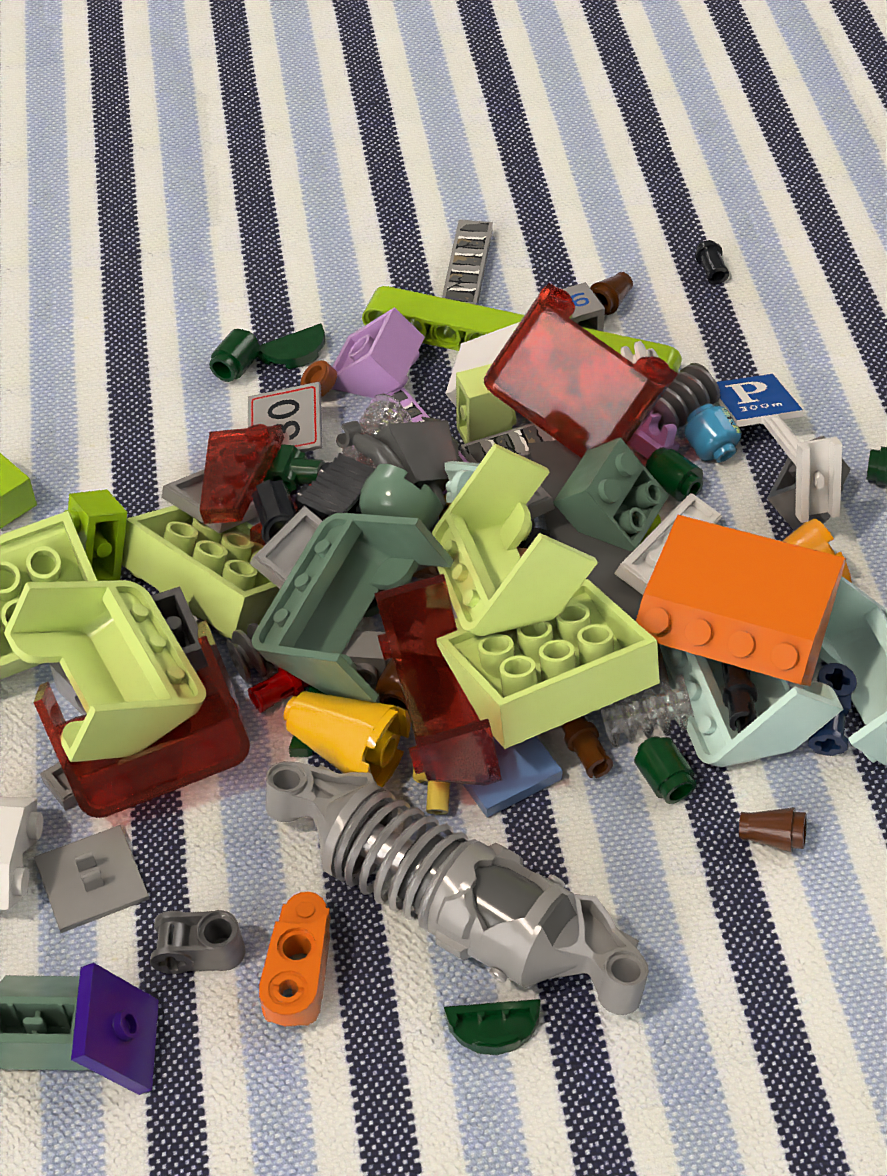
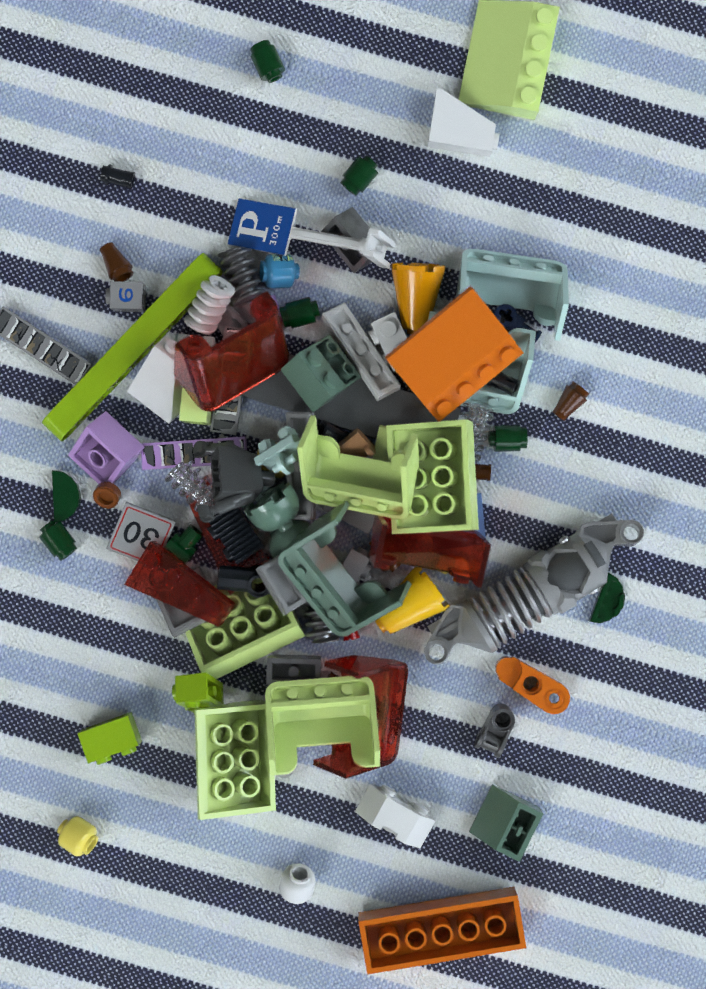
camera: 65 degrees left, 40 degrees up
light grey piece [34,825,149,933] -> none
dark purple plate [71,962,159,1095] -> none

